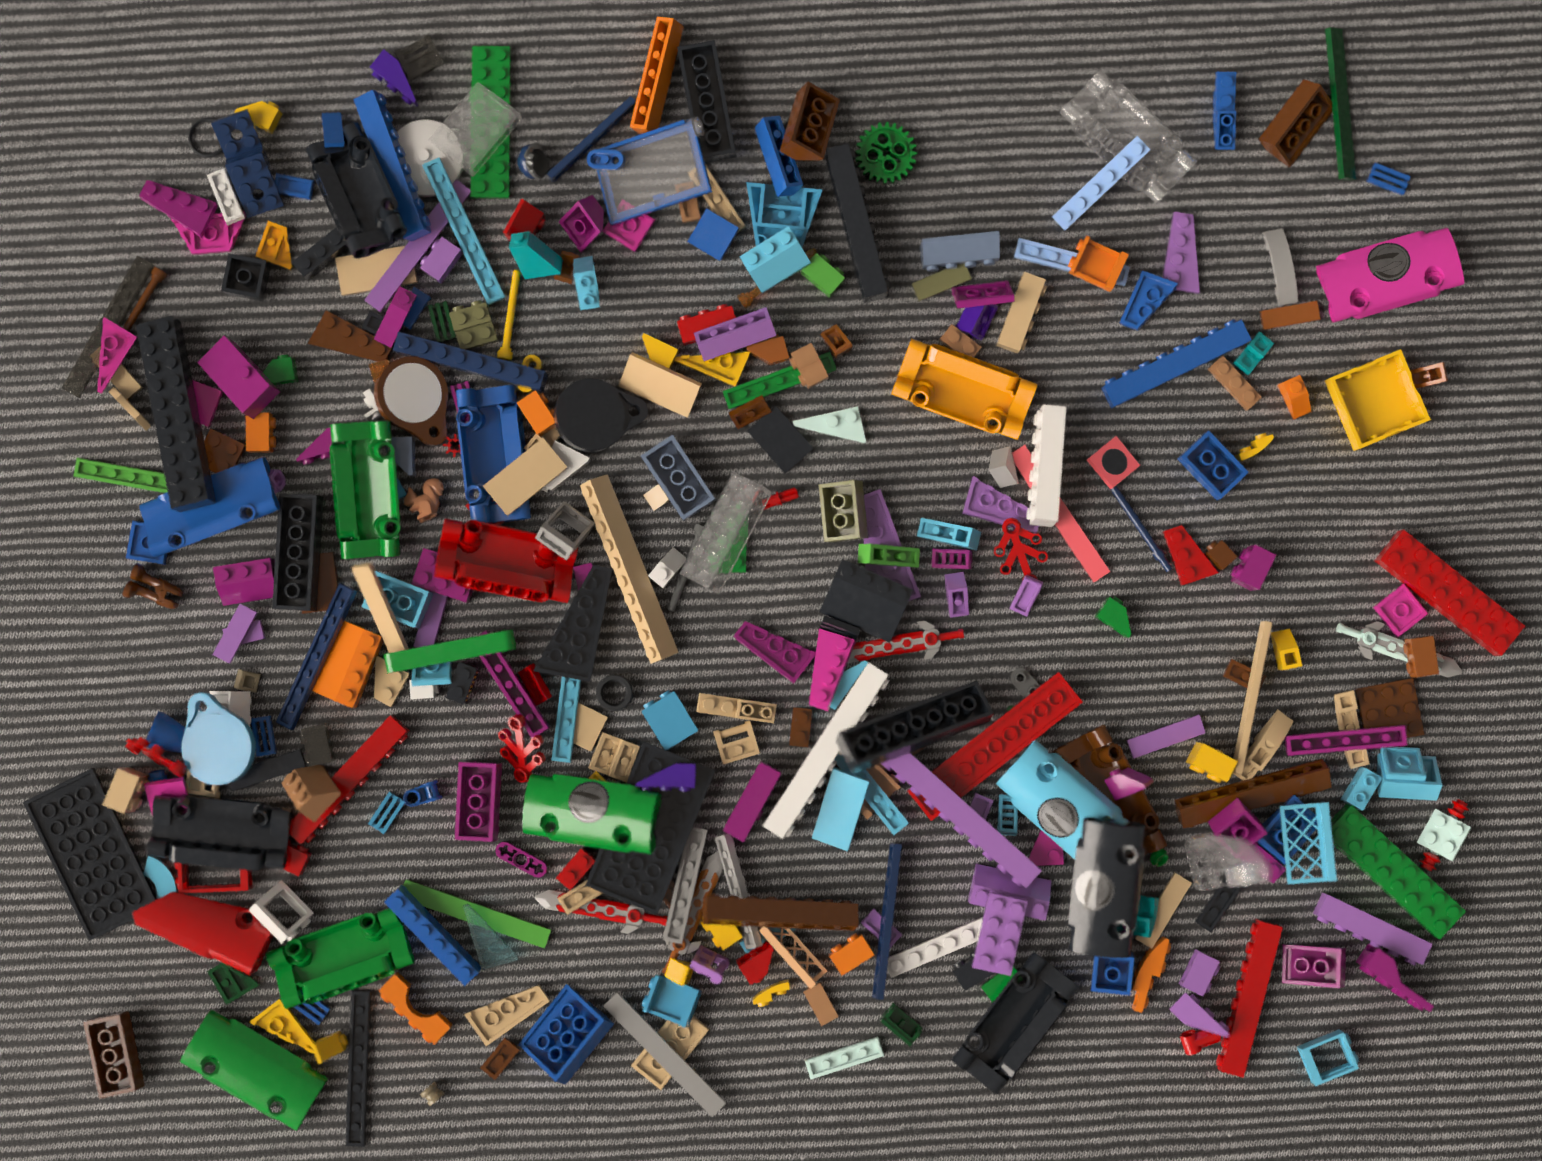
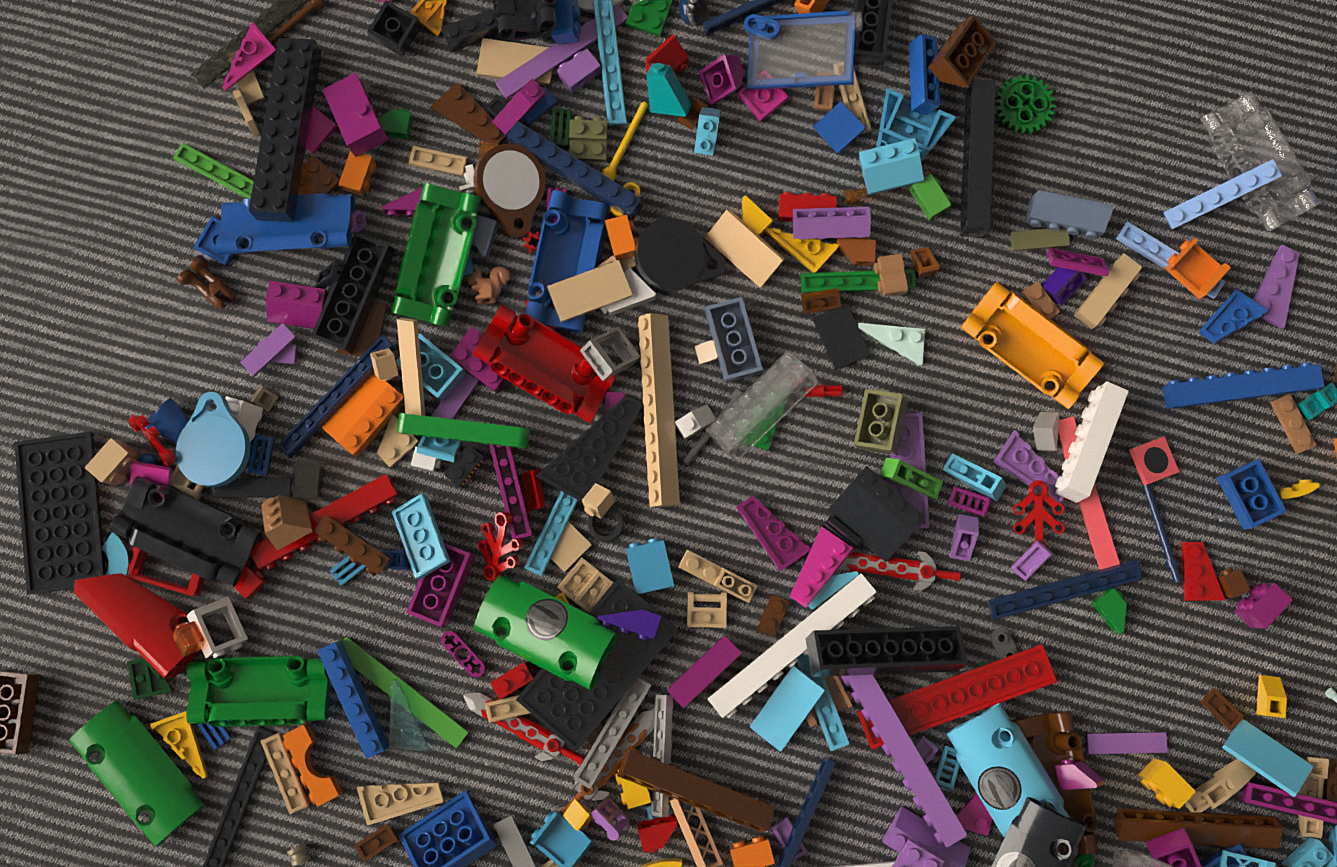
camera: 25 degrees right, 5 degrees down
yellow slope [311,1030,348,1064] -> none
tan tile [1232,621,1272,774] -> none
none -> clear orange brick [173,621,205,656]
none -> tan tile [261,732,309,814]
none -> reddish brown brick [314,515,394,576]
none -> black tile [315,259,343,289]
none -> tan brick [370,348,398,381]
none -> medium azure tile [392,493,450,580]
none -> tan tile [409,146,468,177]
none -> tan brick [582,483,615,518]
none -> dark blue tile [988,560,1142,620]
none -> medium azure tile [1222,718,1314,797]

